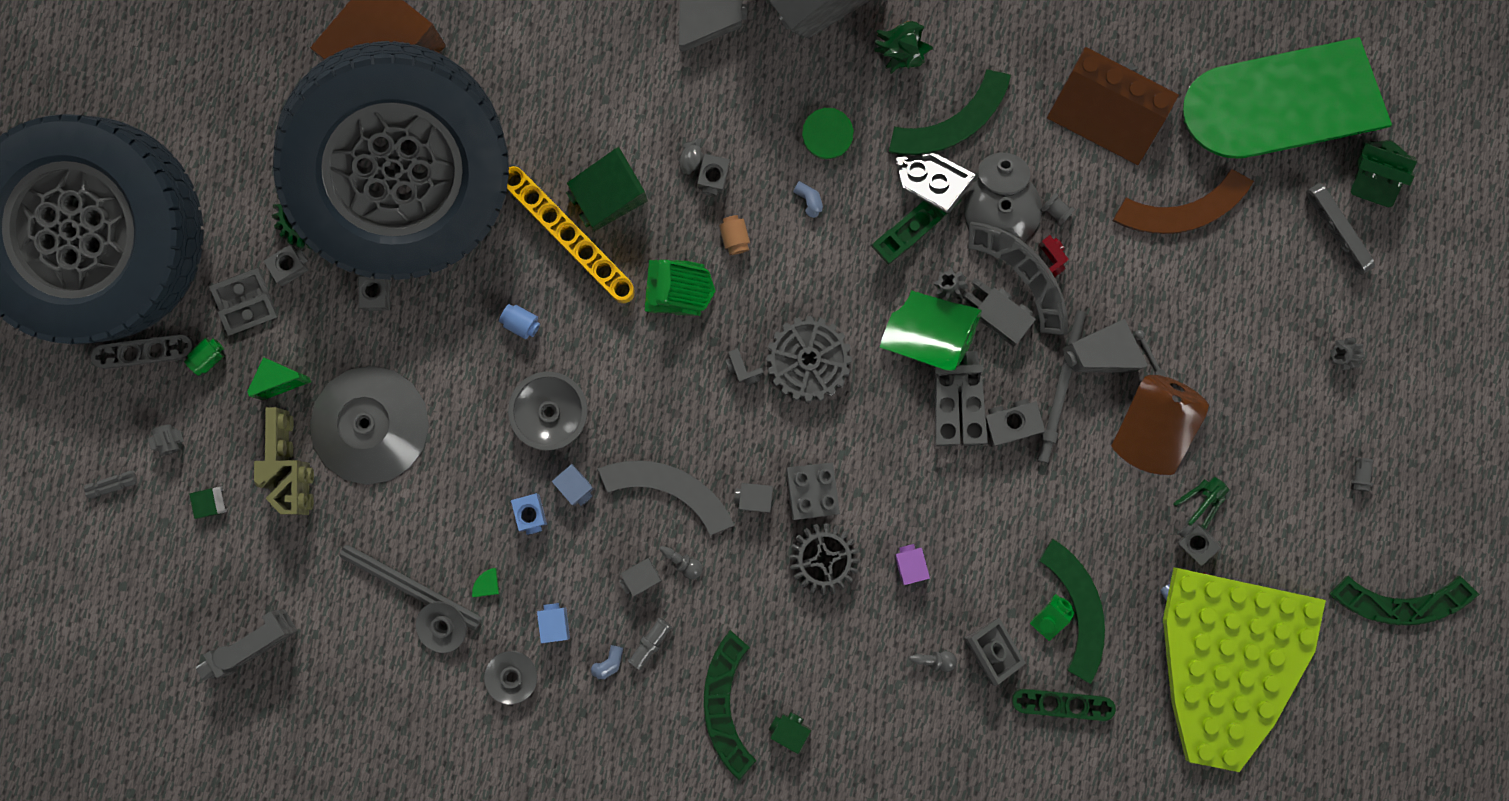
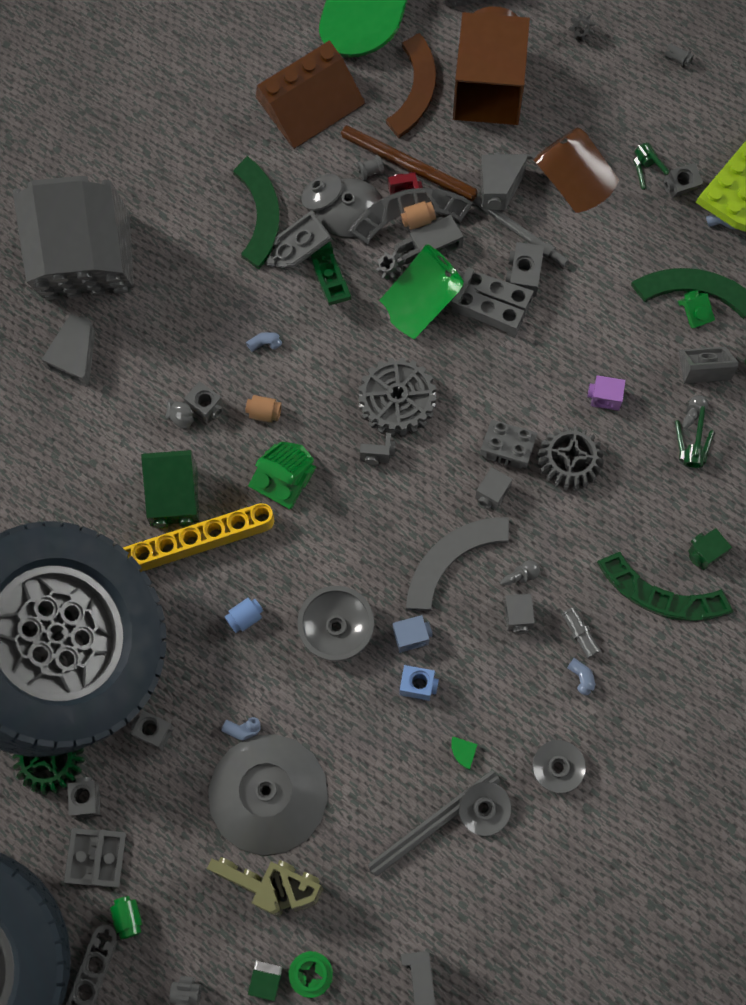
camera: 65 degrees left, 15 degrees down
green slope [247,357,311,401] -> none
medium blue brick [537,603,570,643] -> none
green tile [802,108,854,159] -> none
dark green hair [874,21,933,74] -> none
none -> sand blue arm [221,717,261,741]
none -> green gear [289,951,333,998]
none -> reddish brown axle [341,125,478,201]
none -> medium nougat brick [400,201,436,230]
none -> reddish brown container [453,6,530,125]
none -> dark green plant [675,406,714,468]

